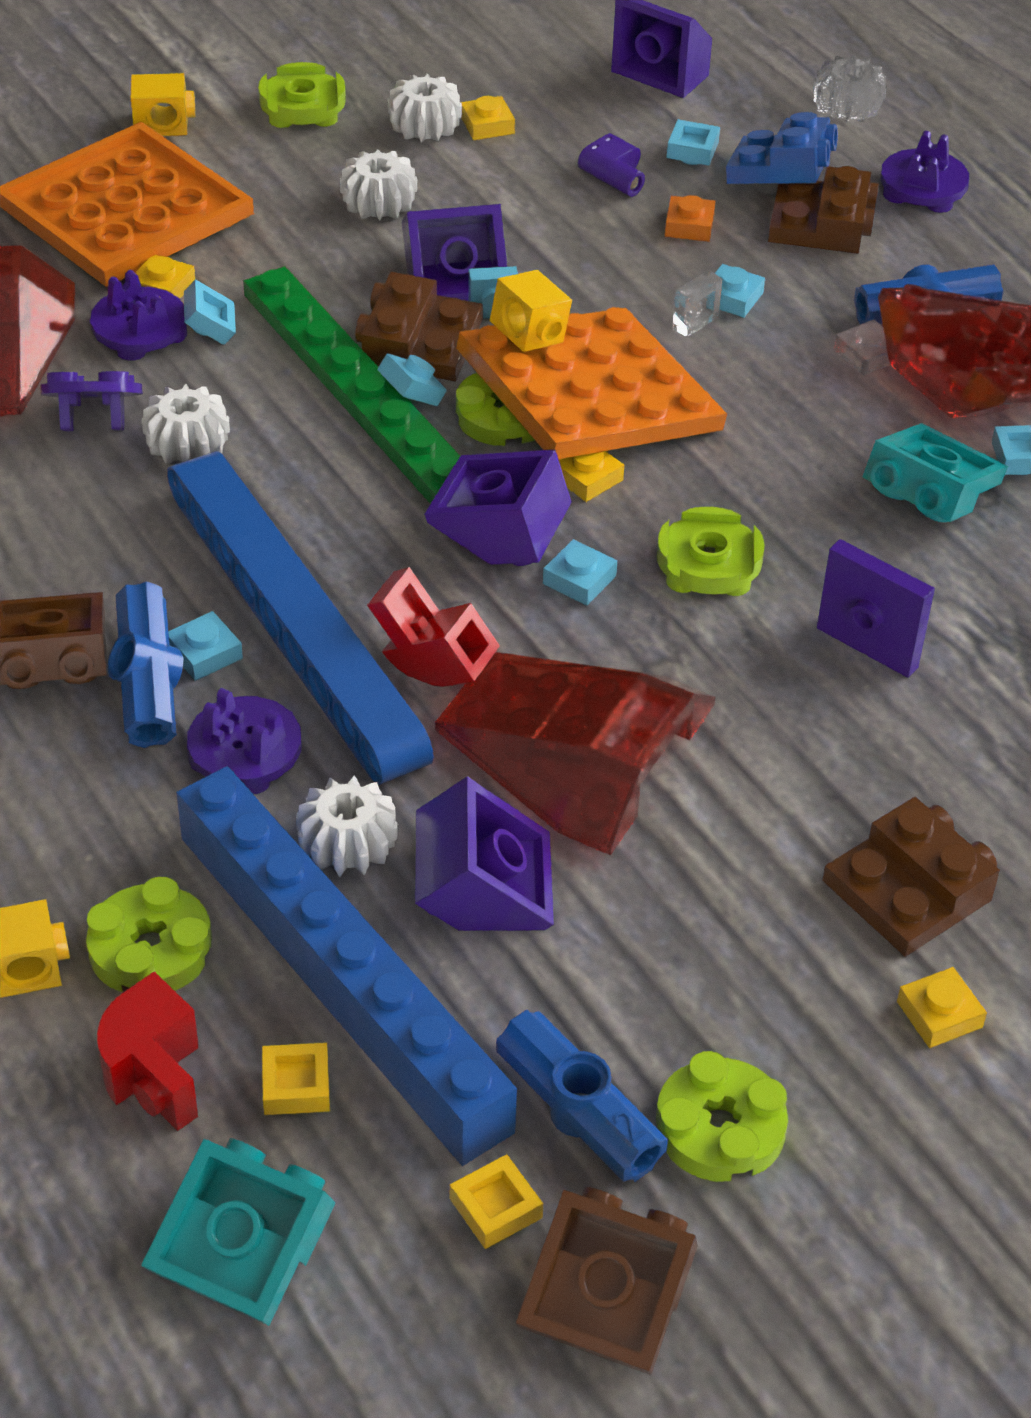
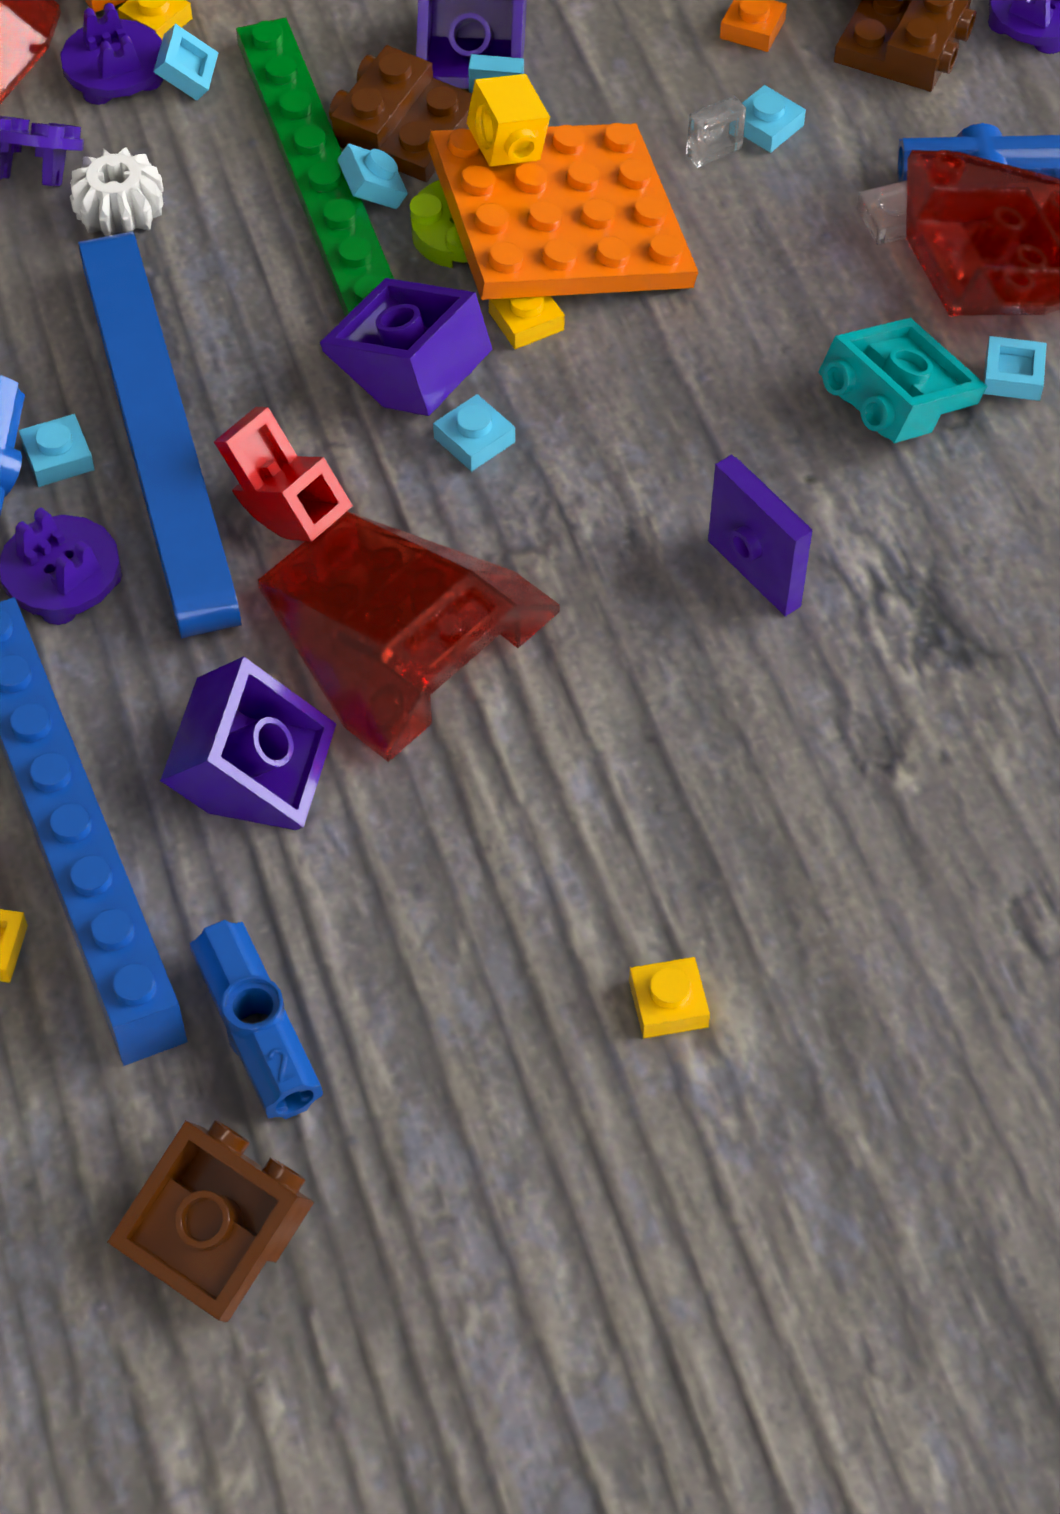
camera: 15 degrees right, 10 degrees up
white gear [296,775,398,878] -> none
yellow plate [449,1154,544,1249] -> none
lime plate [656,1051,788,1182] -> none
lime plate [657,507,765,596] -> none
reddish brown plate [822,797,1000,957] -> none

